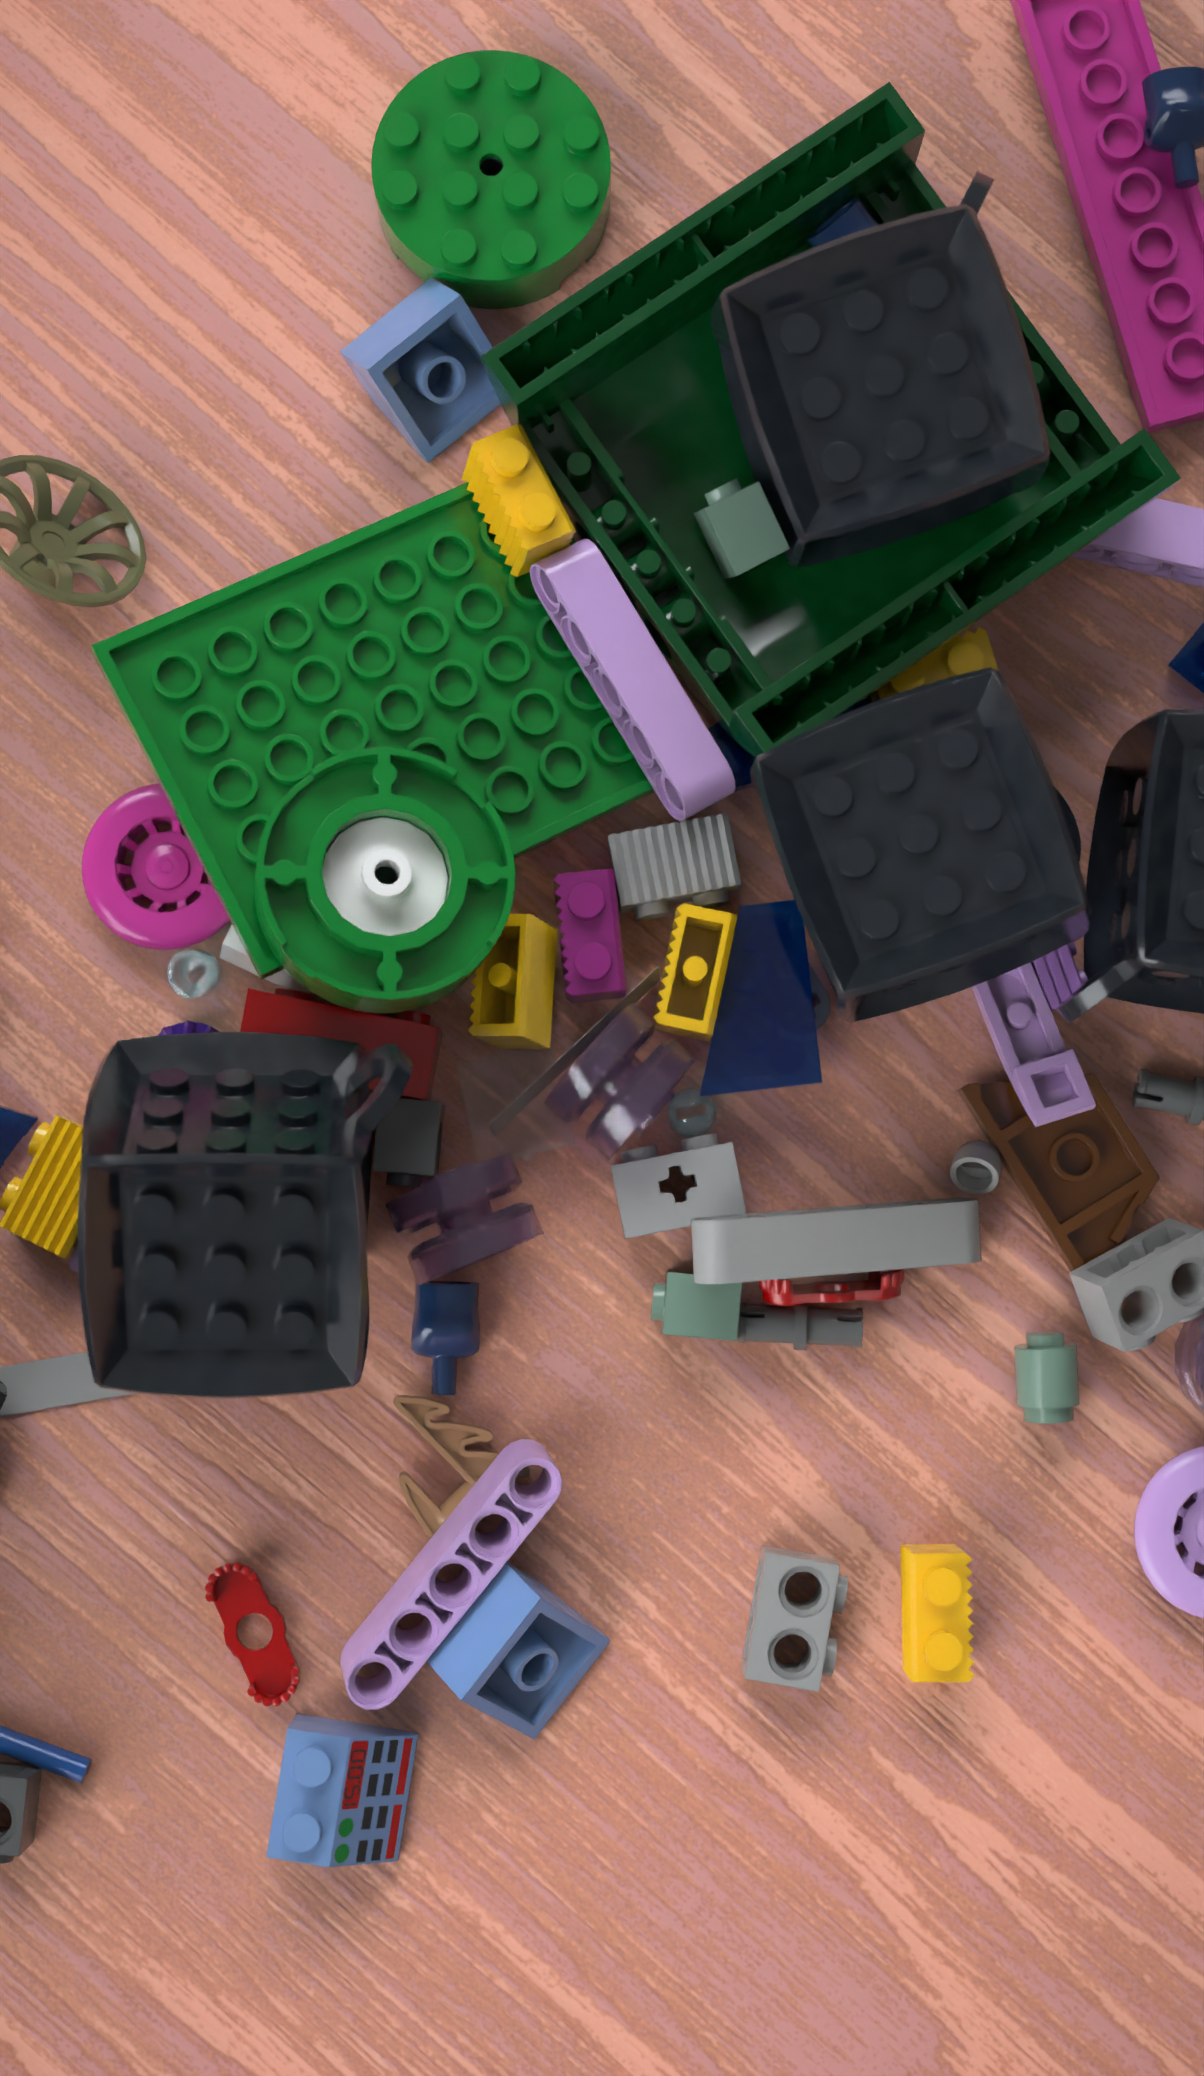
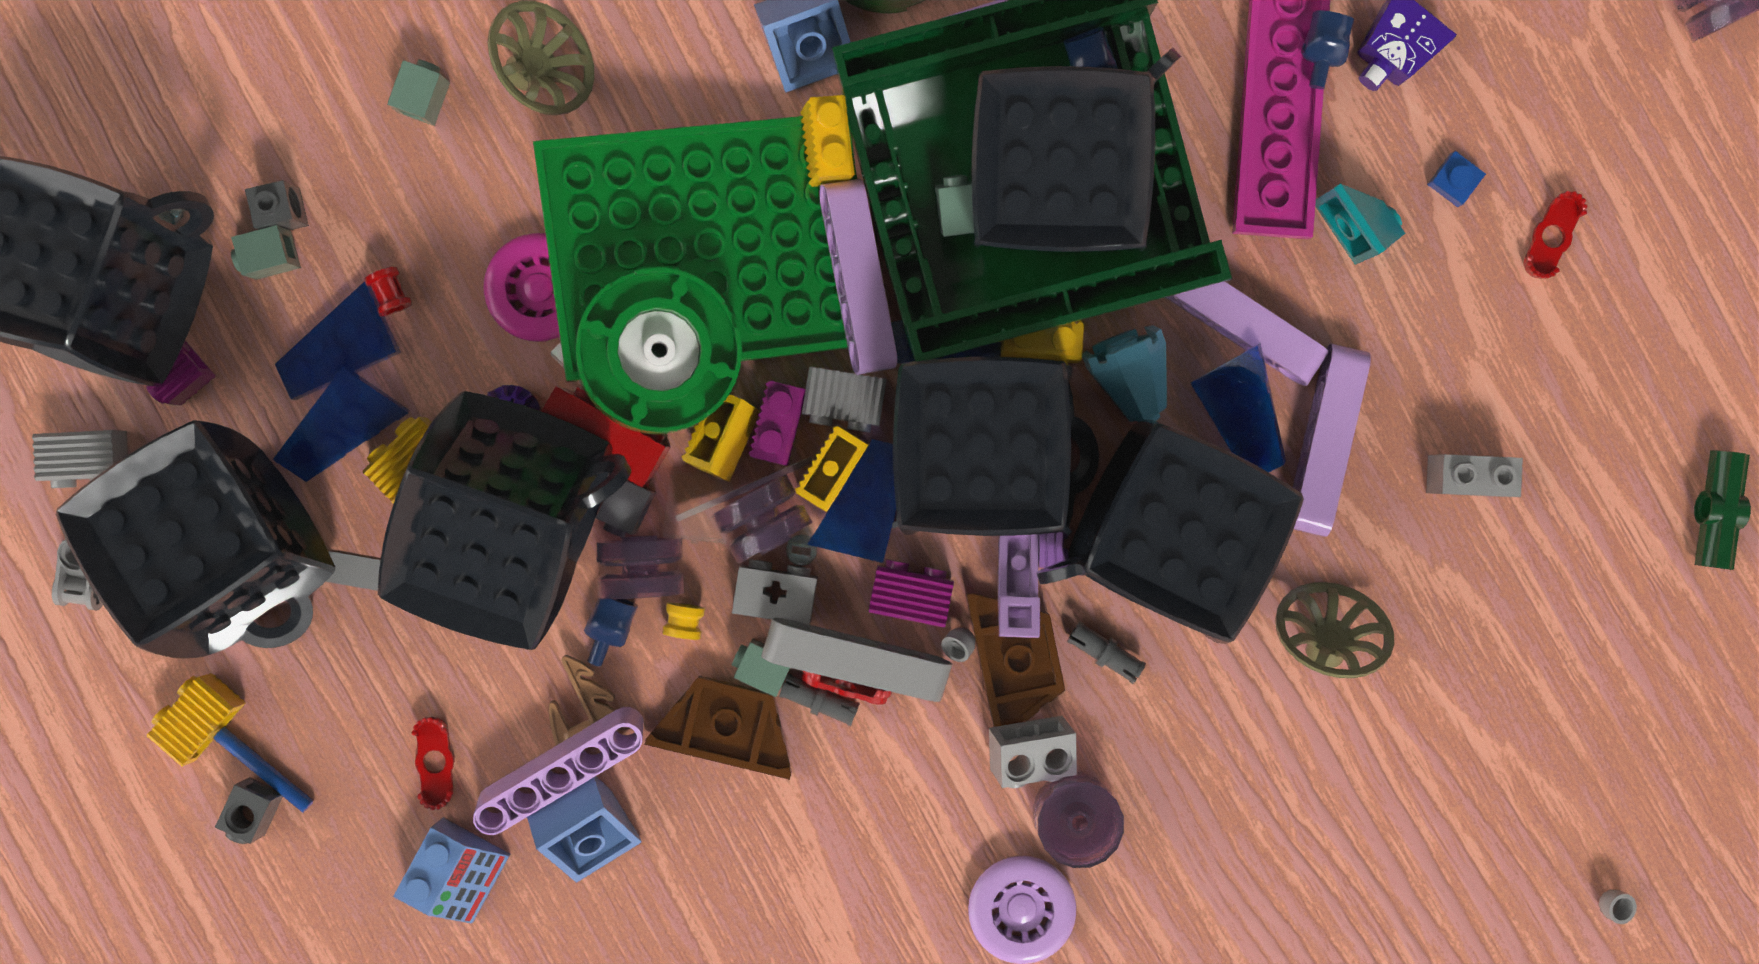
camera: 20 degrees right, 5 degrees up
clear light blue hinge [167,948,221,998] -> none
light grey brick [740,1545,848,1692] -> none
yellow brick [900,1544,975,1682] -> none
sand green brick [1014,1331,1080,1424] -> none
none -> reddish brown wing [644,676,792,780]
none -> yellow wheel [662,602,705,640]
none -> magenta brick [868,559,954,628]
none -> medium azure cone [1082,325,1167,422]

